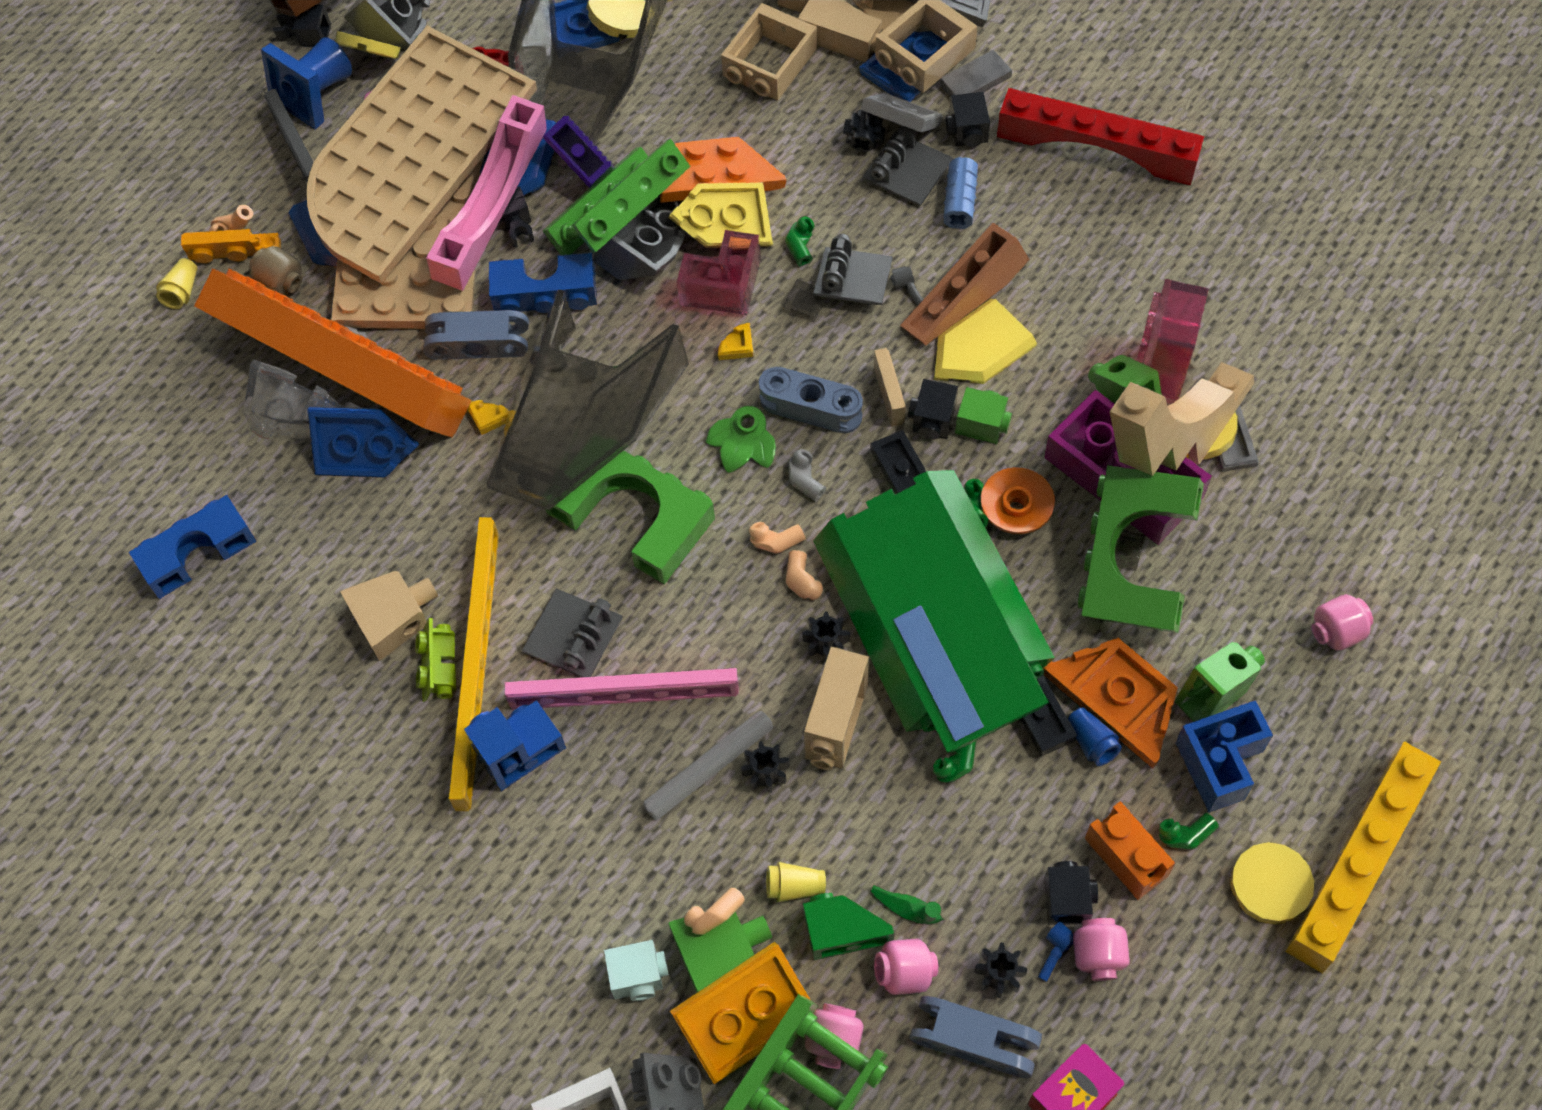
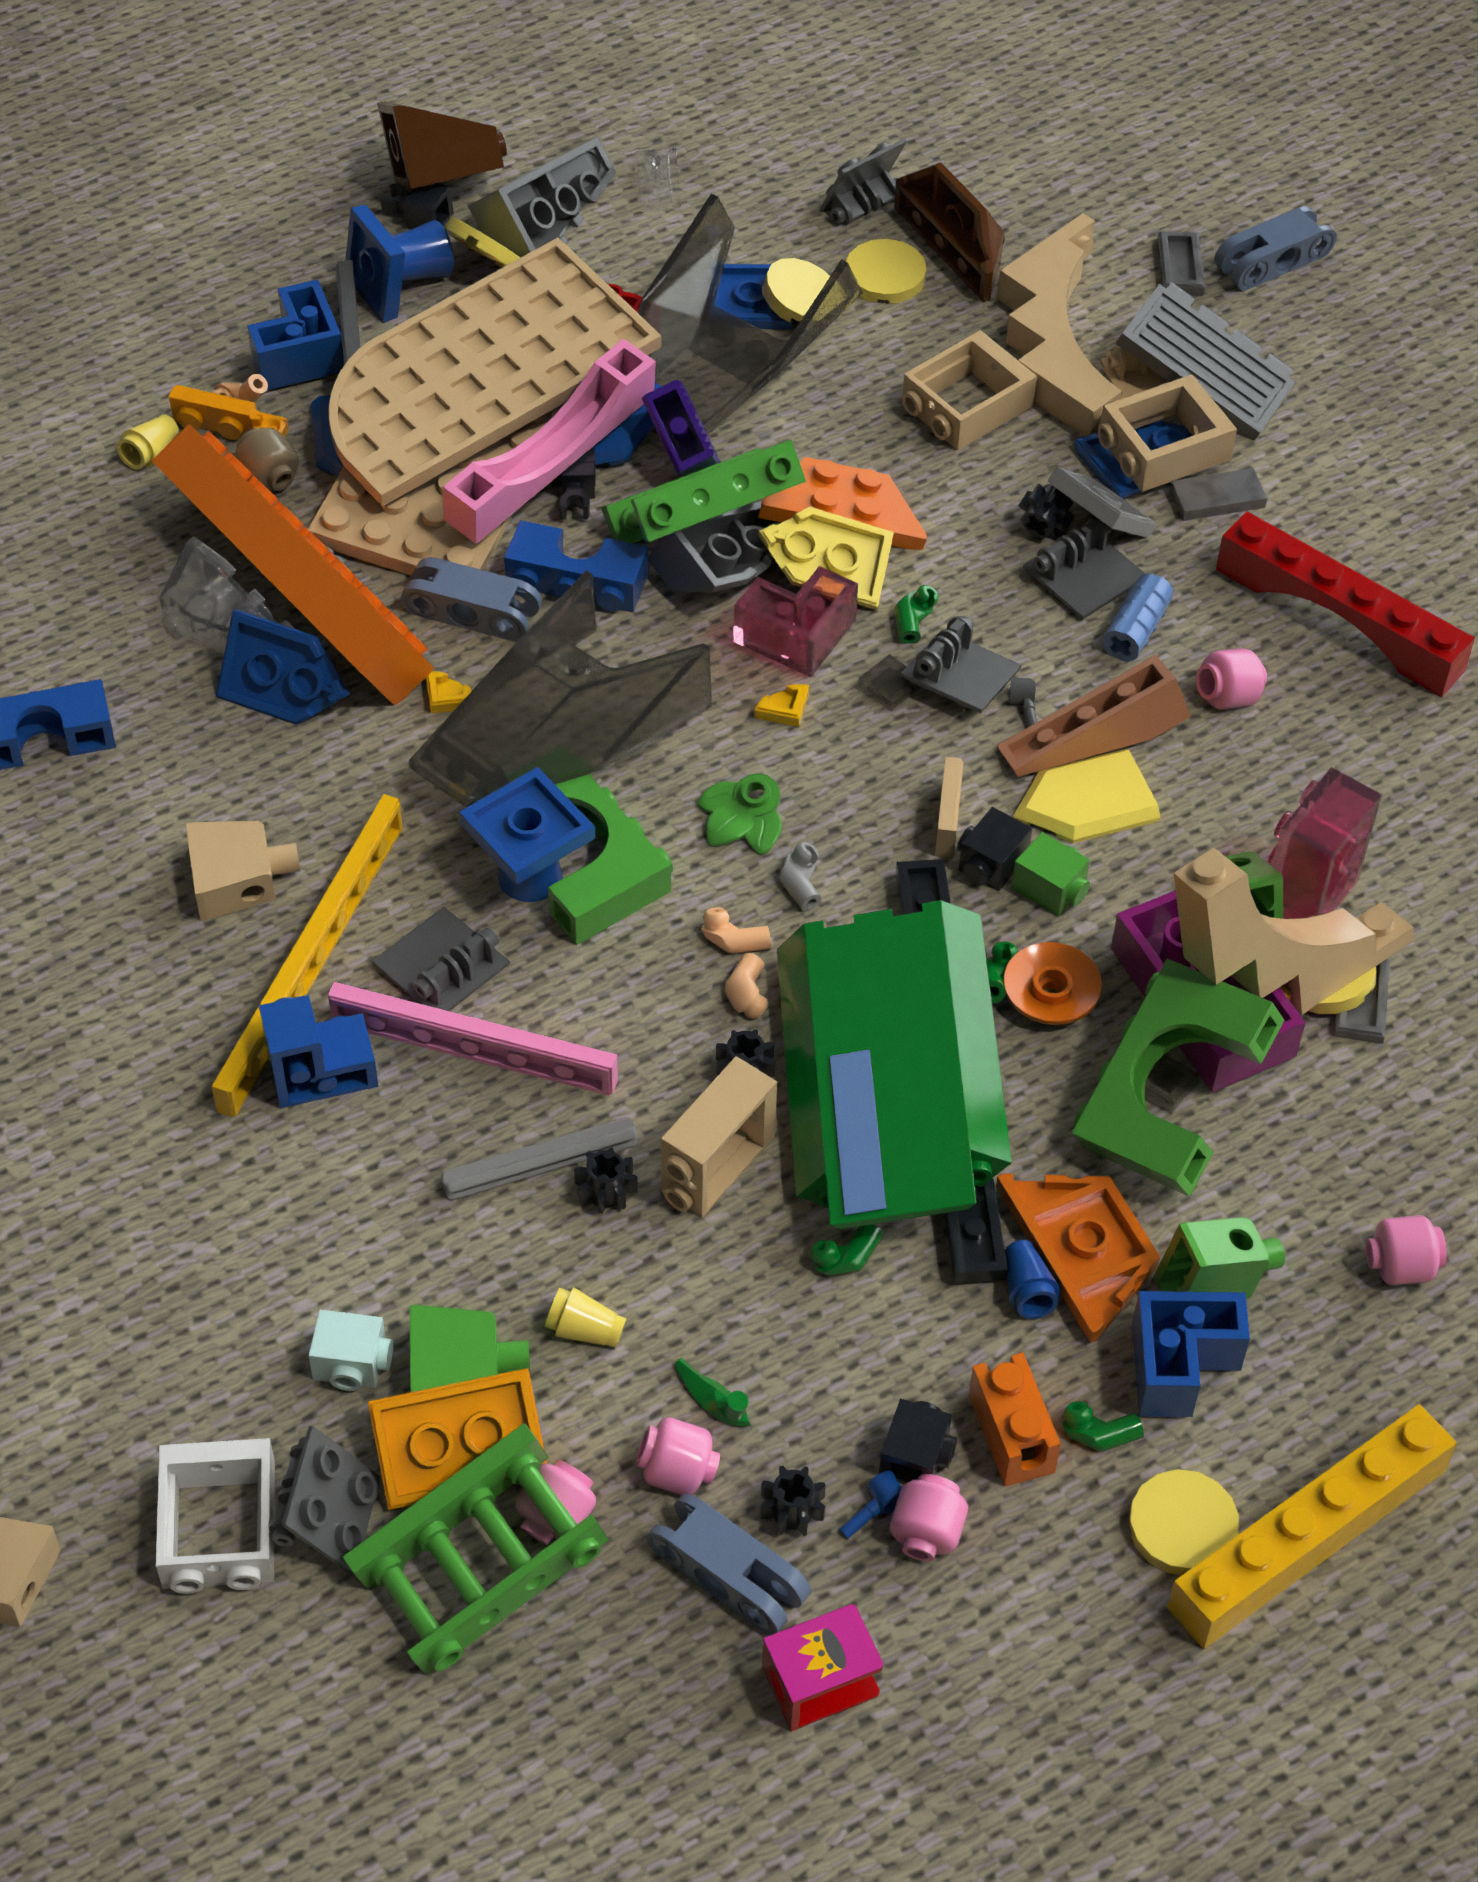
camera: 15 degrees right, 10 degrees down
lime hinge [415,618,456,702] -> none
light nougat arm [684,887,745,935] -> none
sand blue piece [759,367,863,433] -> none
green slope [803,893,894,961] -> none
black brick [945,92,990,147] -> none
none -> blue brick [247,279,344,390]
none -> blue plant [459,767,595,902]
none -> bright pink head [1196,648,1267,710]

